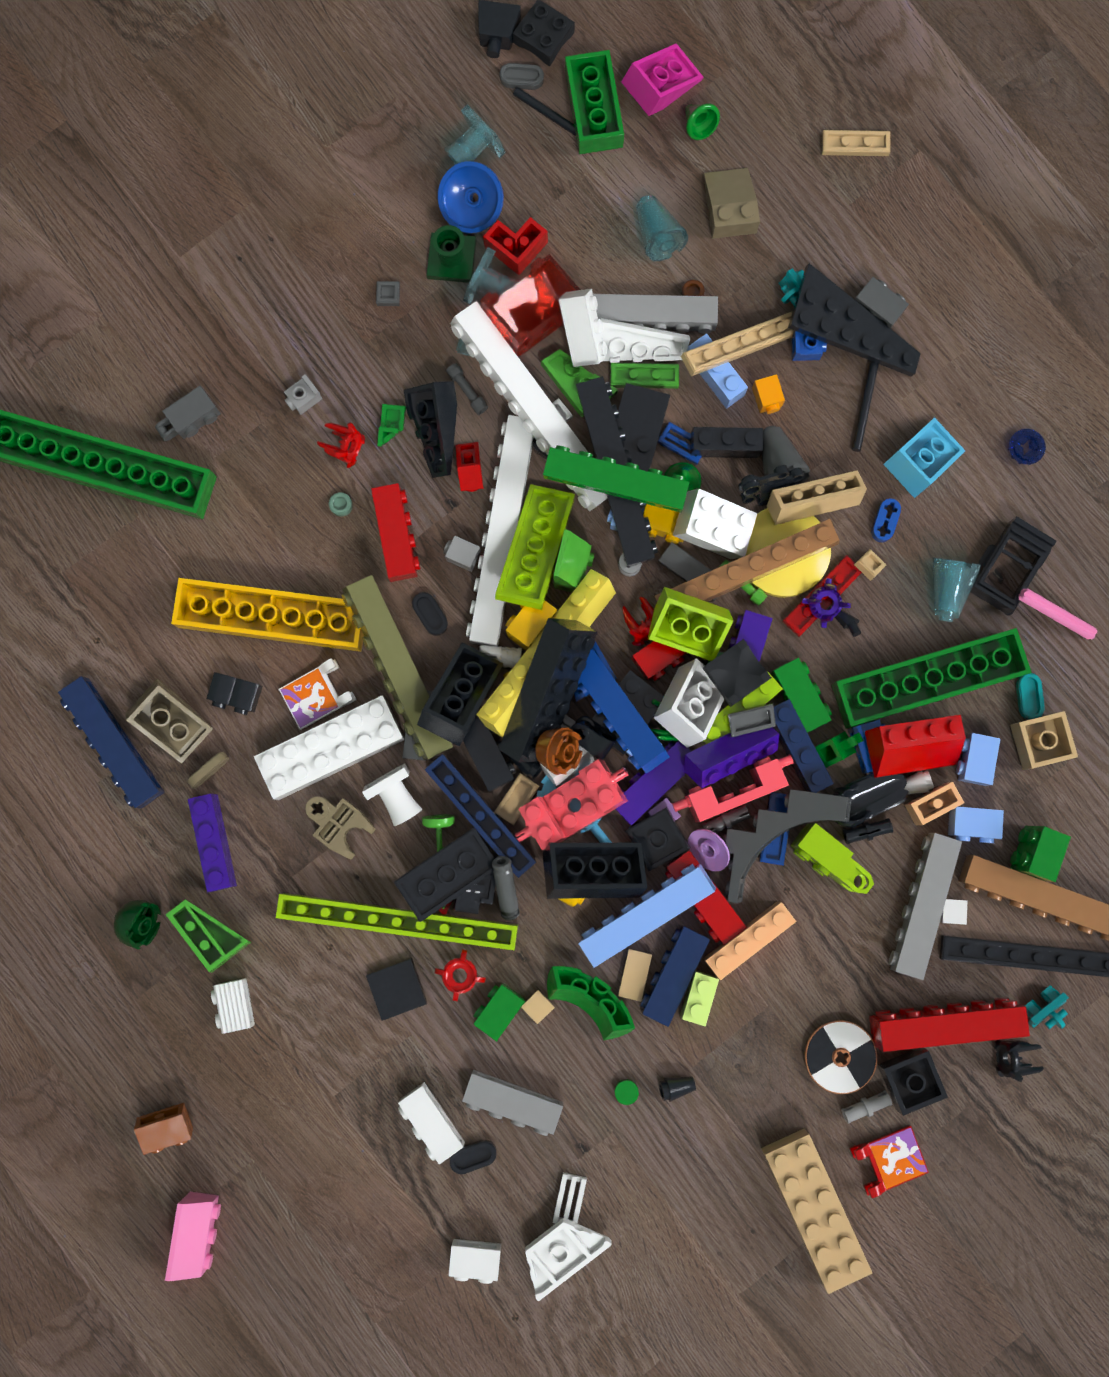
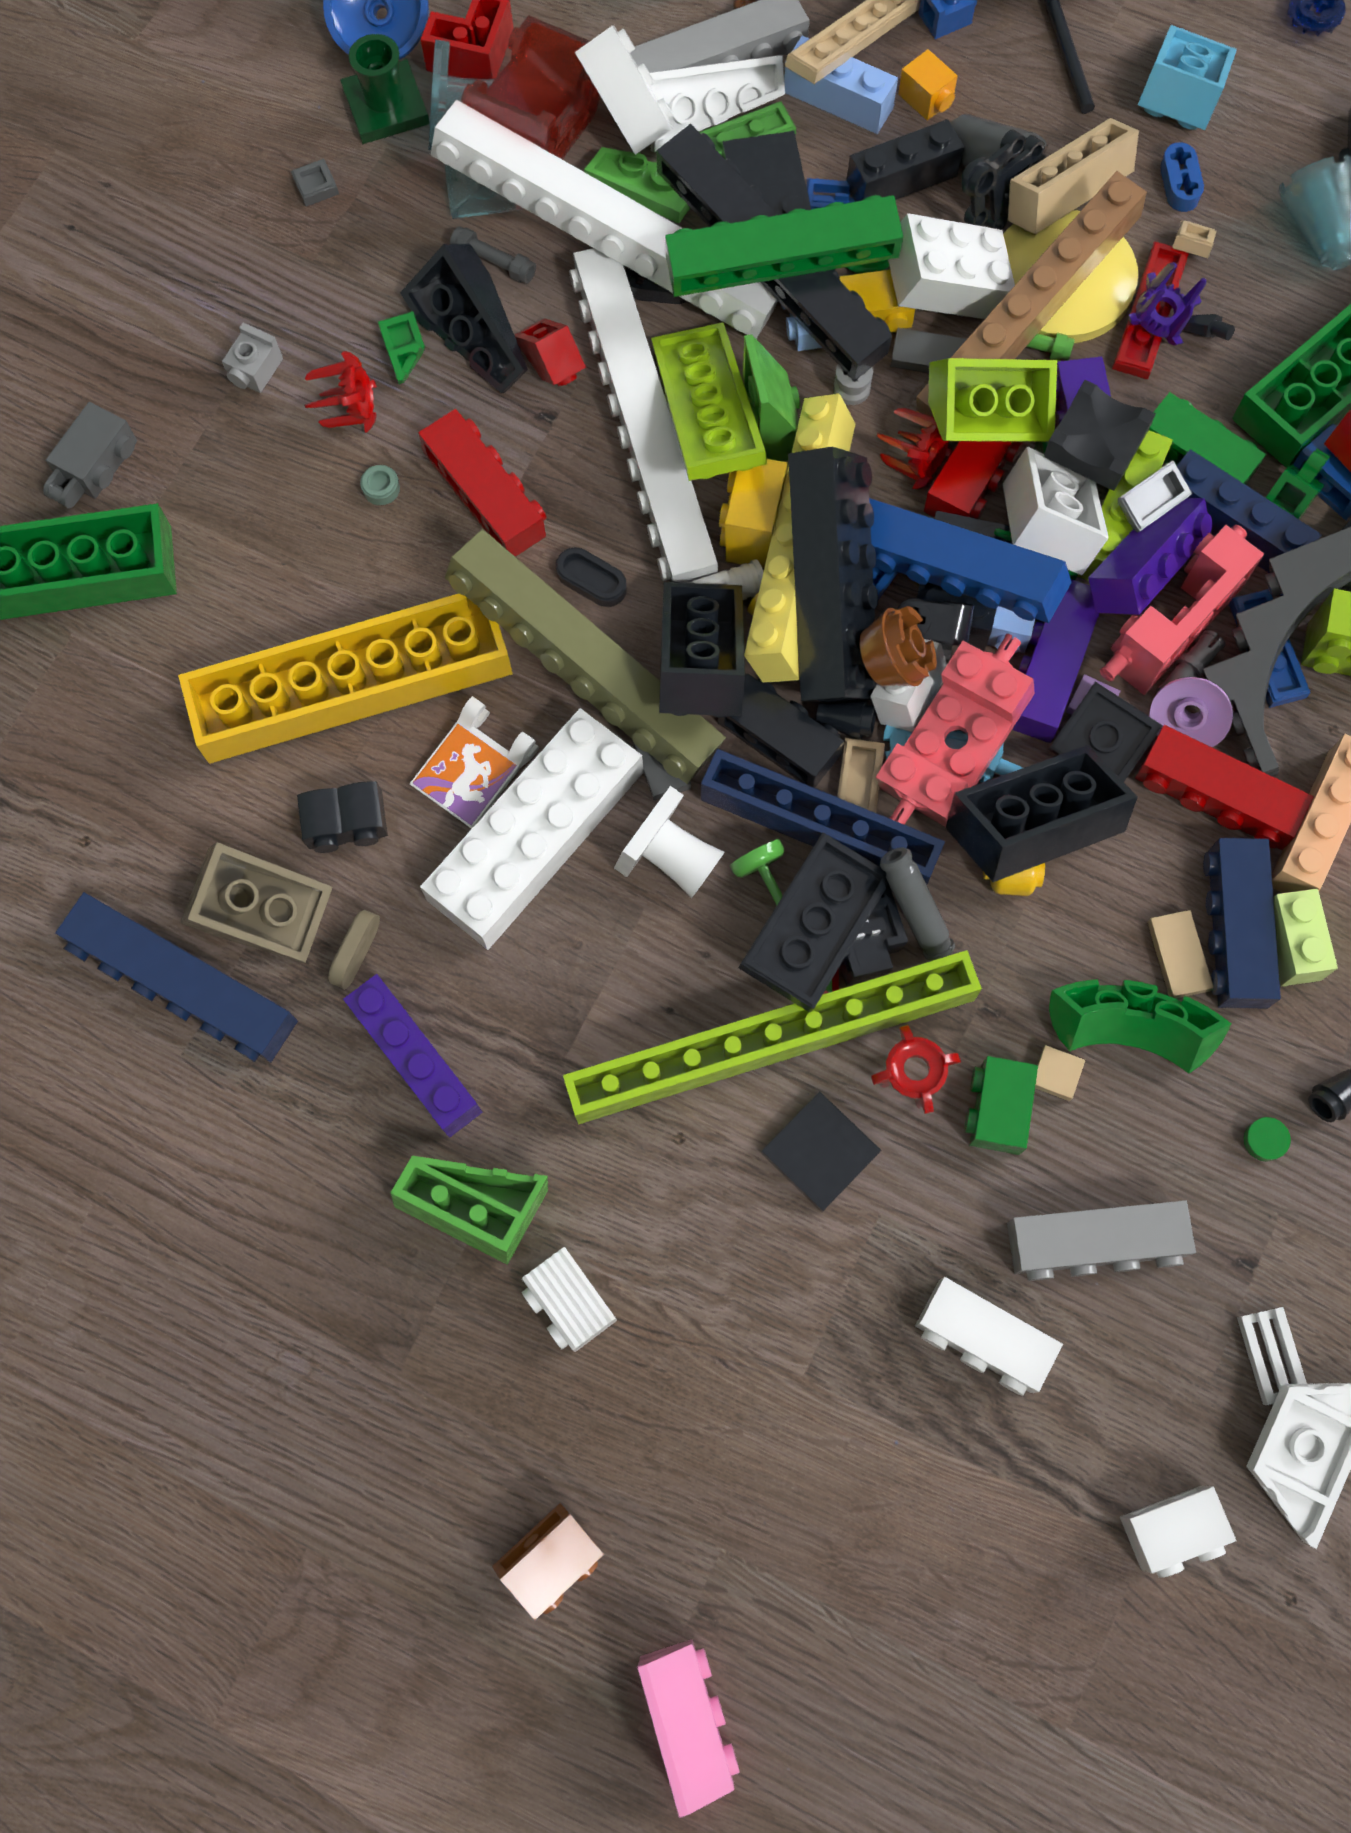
camera: 25 degrees left, 10 degrees down
dark green cylinder [114,900,161,950] -> none
dark tan piece [305,797,376,860] -> none
light grey brick [444,536,481,572] -> none
black tile [450,1140,497,1174] -> none
light blue brick [578,864,716,968] -> none

